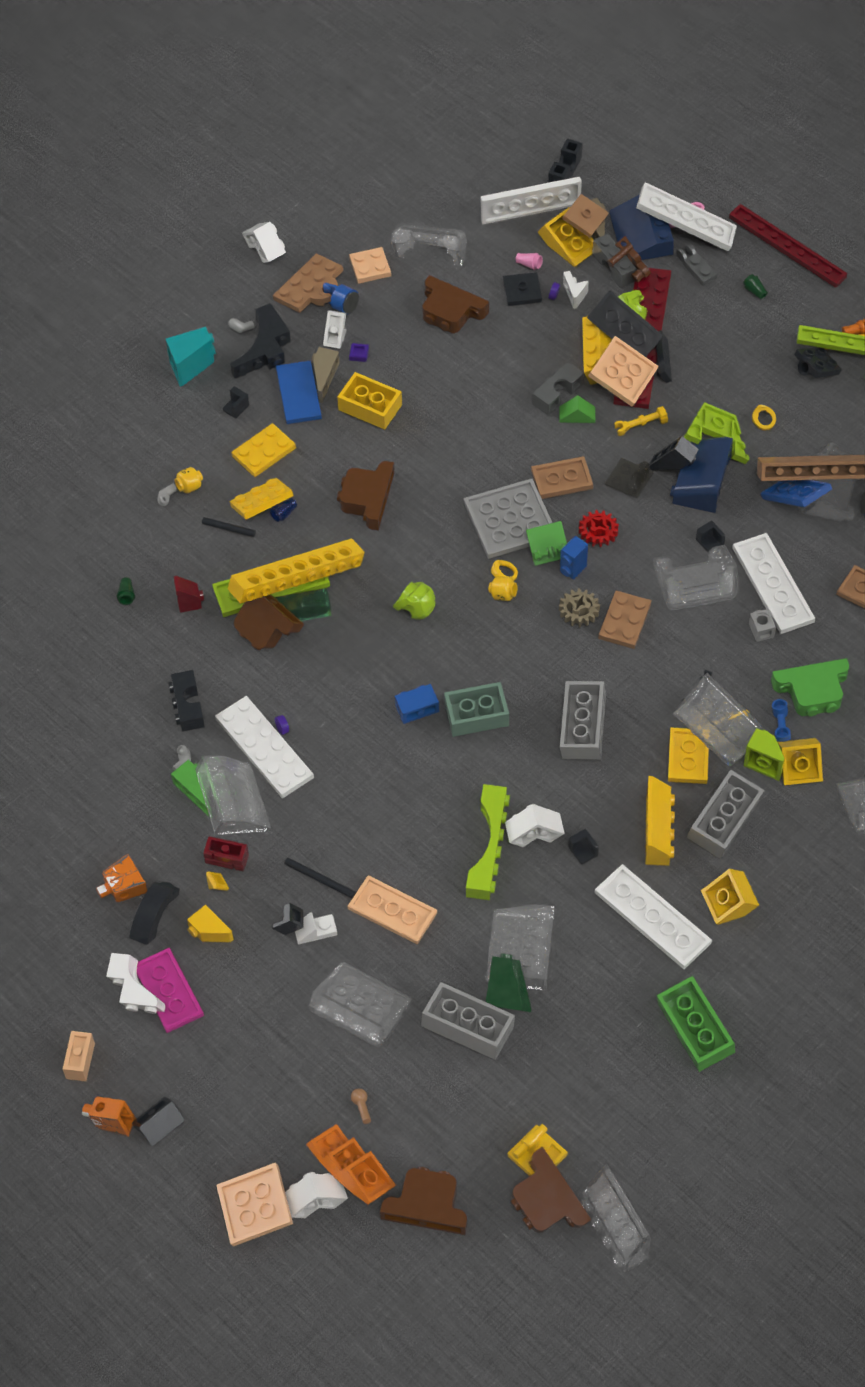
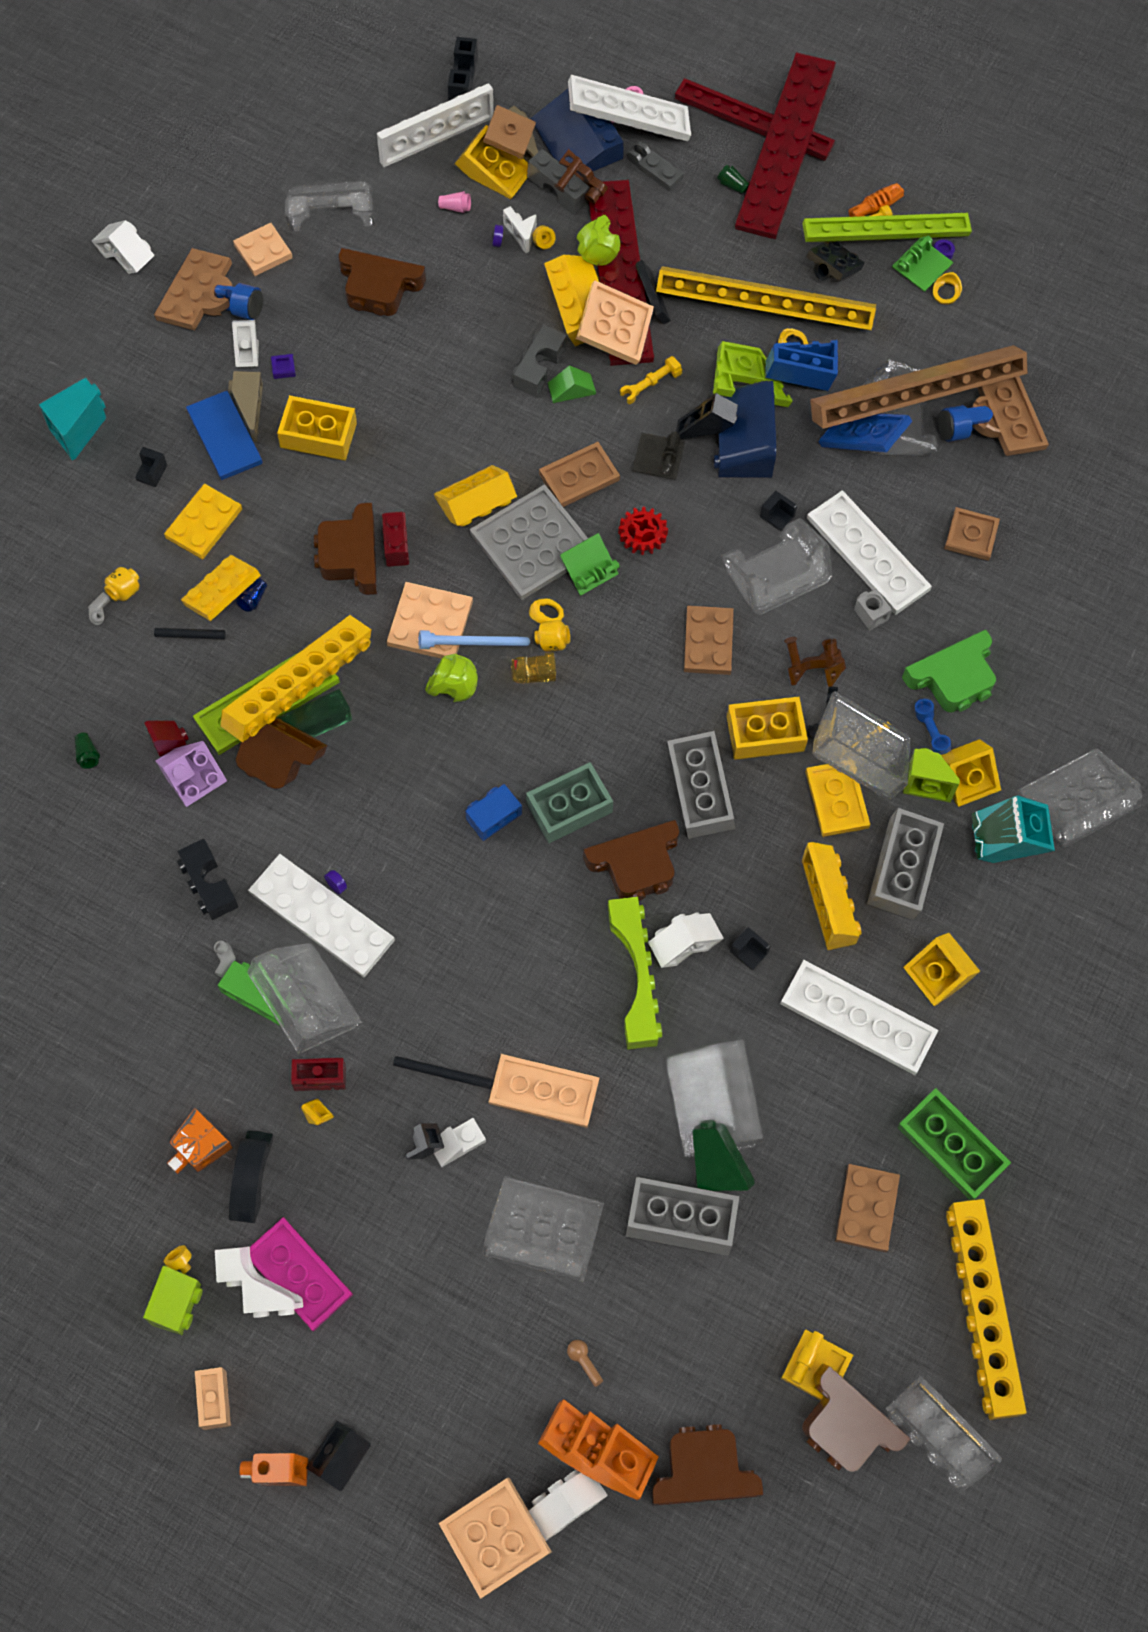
camera: 20 degrees left, 10 degrees up
yellow slope [187,904,233,942] -> none
light grey arm [228,318,255,333] -> none
black arch [230,303,291,379] -> none
black plate [503,272,542,306] -> none
dark tan gear [559,588,600,627] -> none
blue brick [560,536,588,579] -> none
black tile [587,290,664,357] -> none
none -> lime slope [143,1266,203,1335]
none -> lavender slope [156,741,227,807]
none -> yellow tile [164,1245,192,1274]
none -> dark red brick [382,512,409,567]
none -> light nougat plate [387,582,473,659]
none -> light blue piece [418,630,531,649]
none -> yellow slope [434,465,517,526]
none -> clear yellow leg [511,652,556,683]
none -> yellow tile [532,225,556,249]
none -> reddish brown brick [583,820,679,901]
none -> yellow brick [656,266,876,330]
none -> yellow brick [726,697,808,760]
none -> dark red plate [735,52,836,240]
none -> blue wedge [765,340,838,391]
none -> reddish brown piece [784,637,846,687]
none -> medium nougat plate [835,1164,900,1252]
none -> yellow brick [946,1199,1027,1420]
none -> teal slope [972,795,1055,863]

